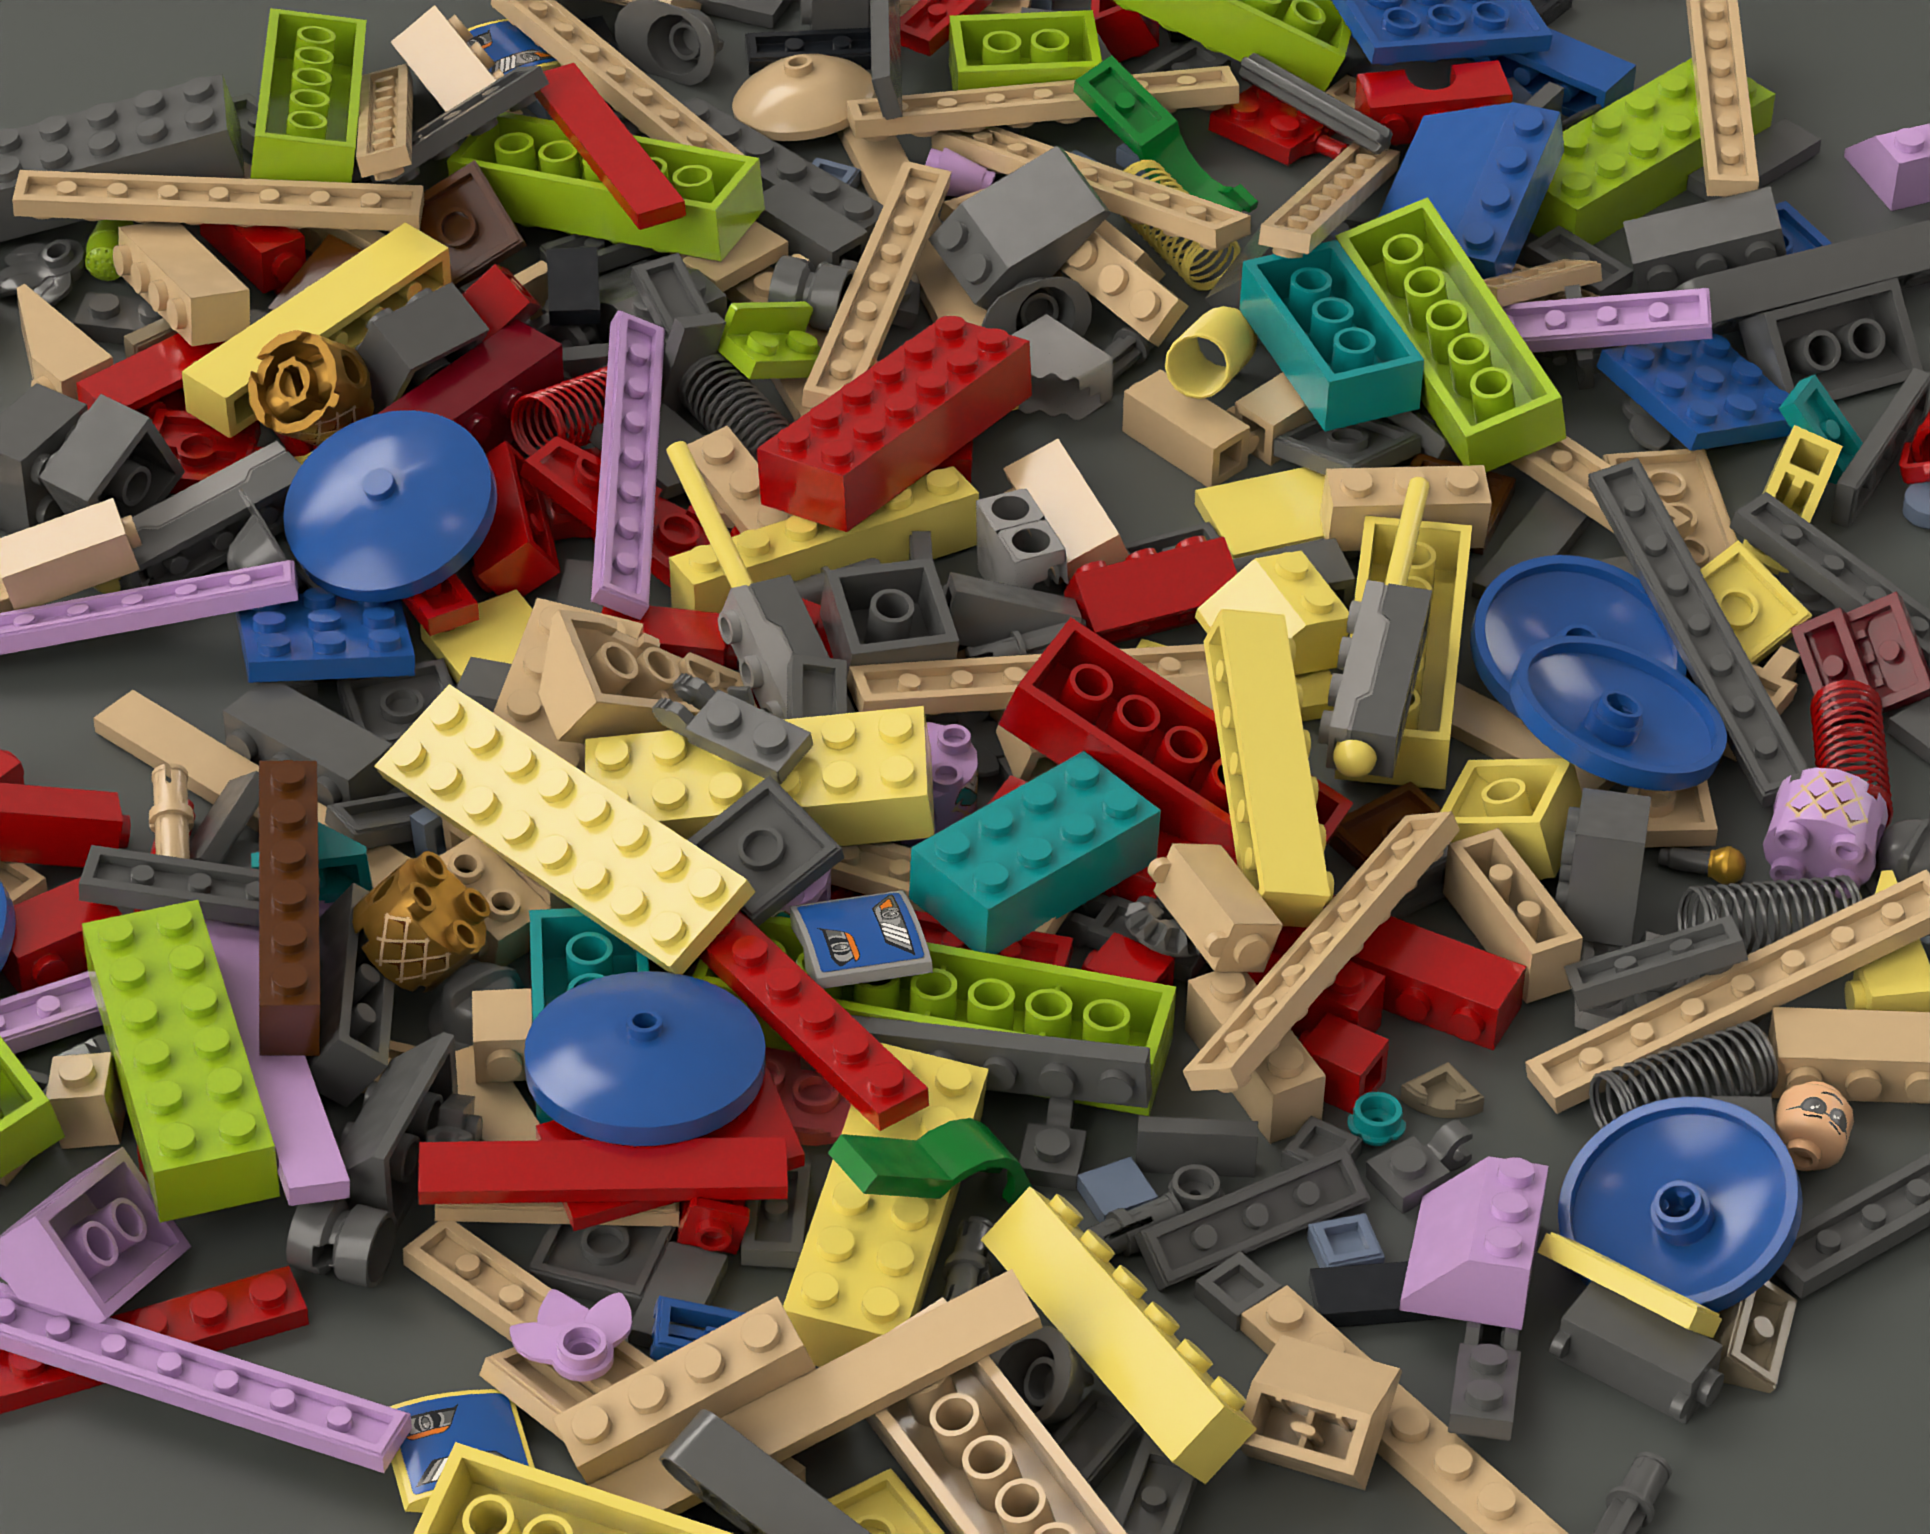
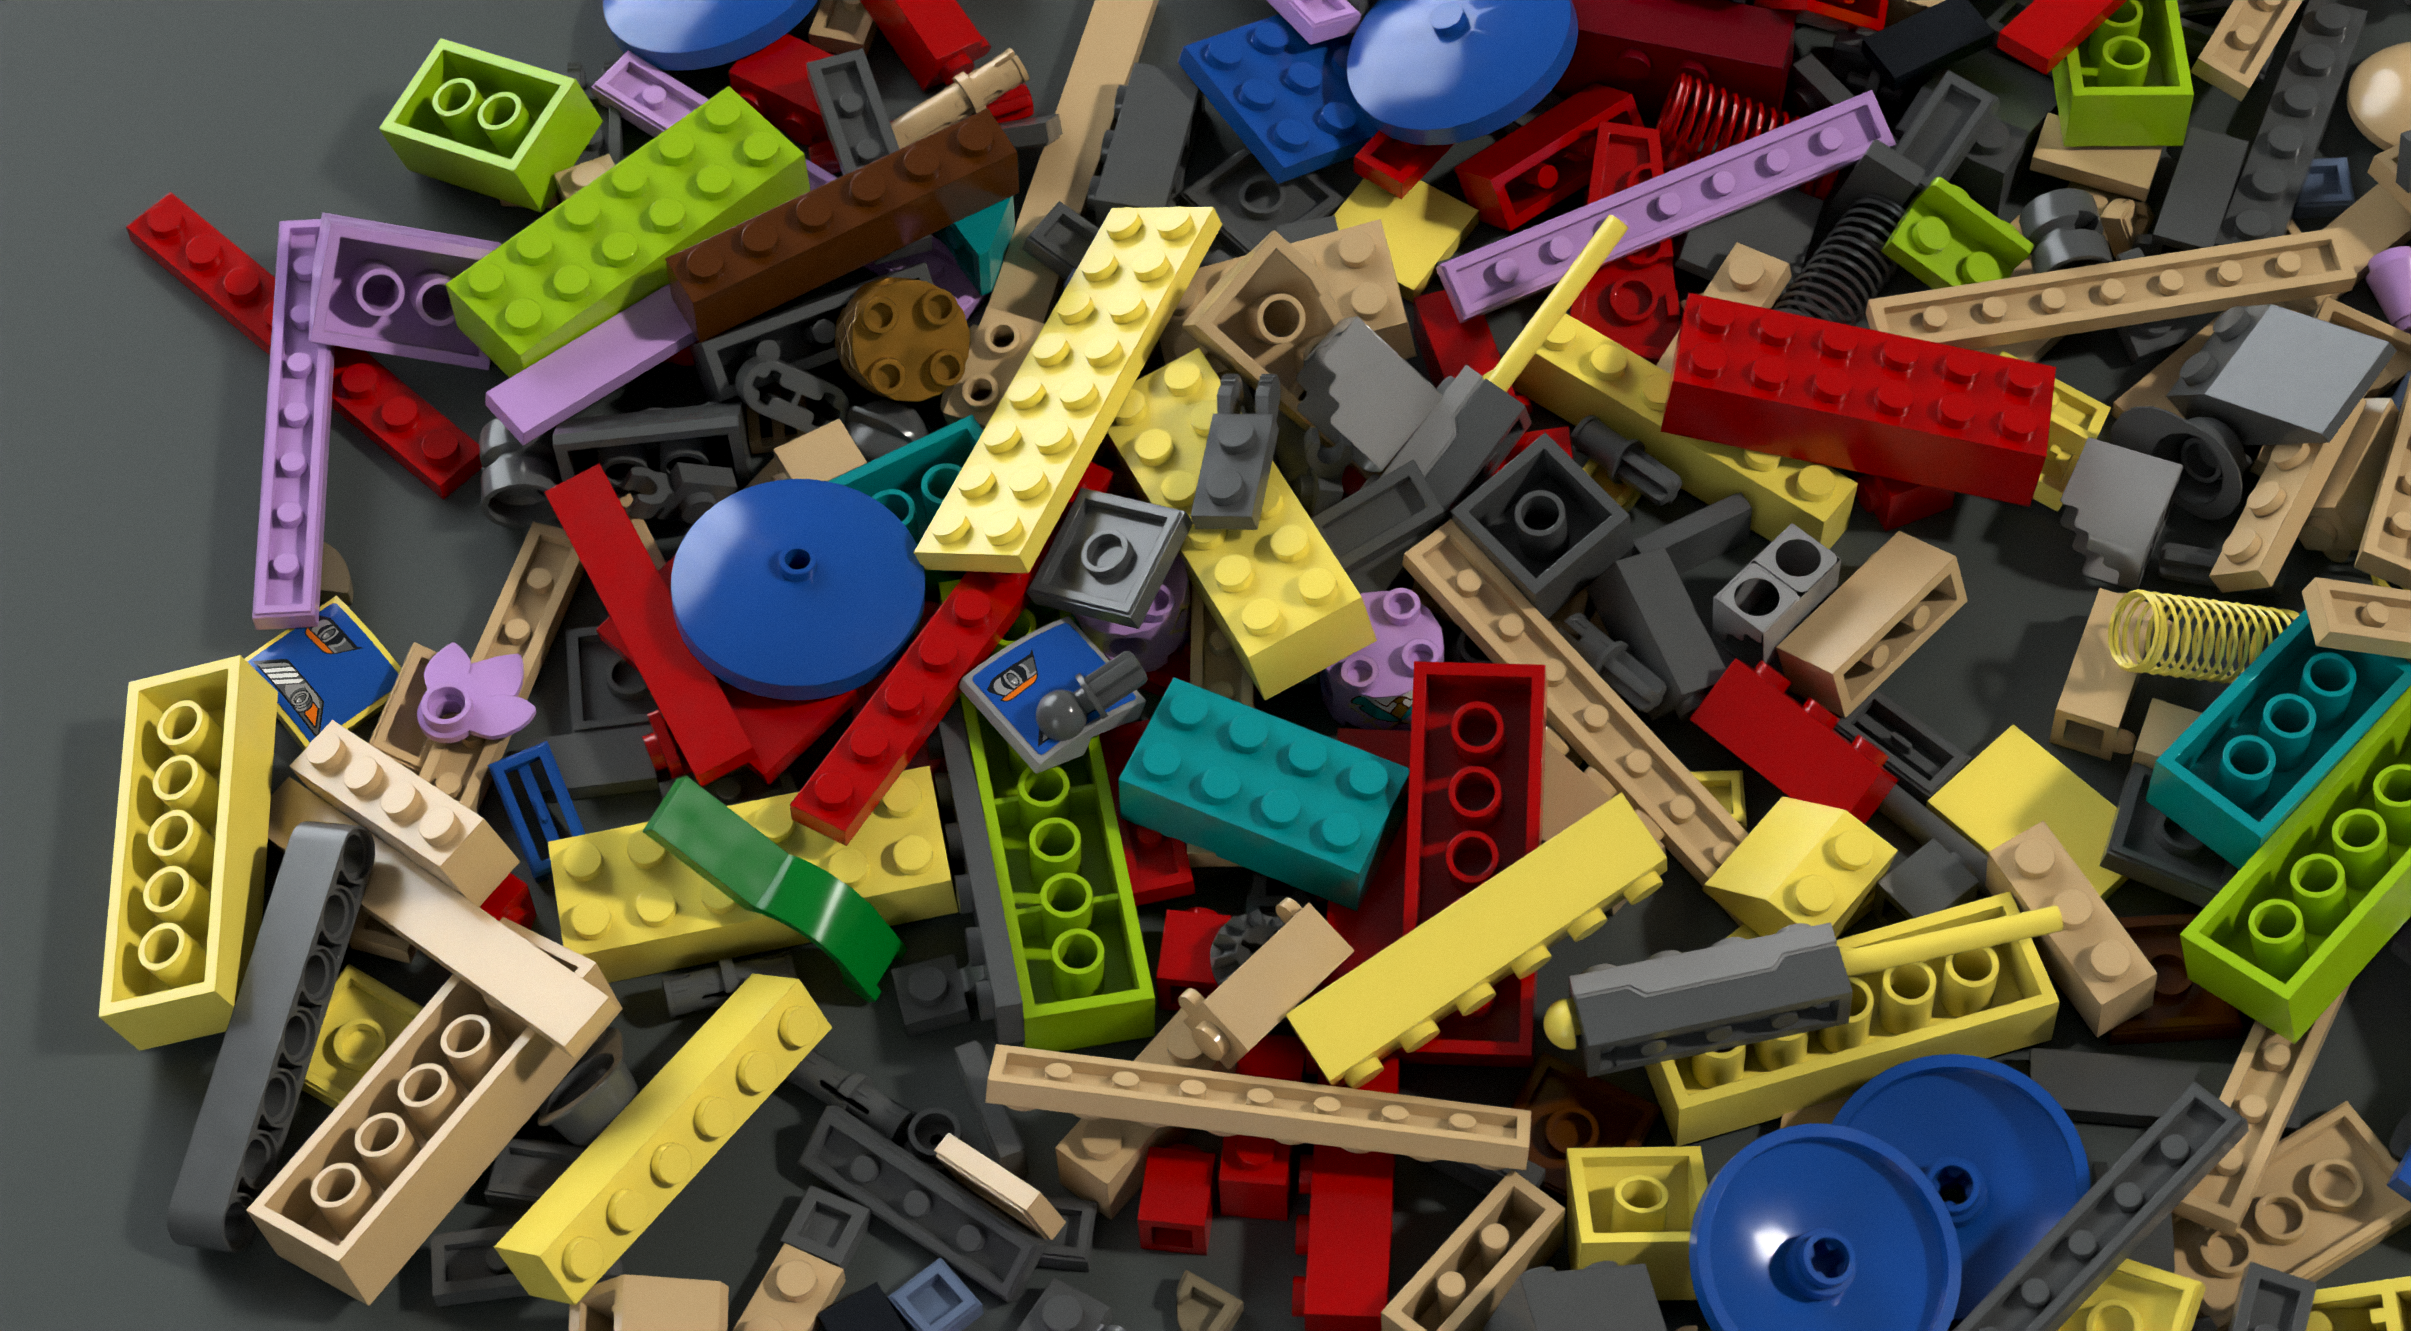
camera: 70 degrees right, 15 degrees up
sand blue tile [1077,1157,1158,1223] -> none
teal plate [1347,1092,1406,1146] -> none
none -> dark grey beam [735,355,850,433]
none -> tan tile [934,1132,1066,1241]
none -> dark grey axle [1036,651,1148,741]
none -> light grey piece [1296,316,1443,472]

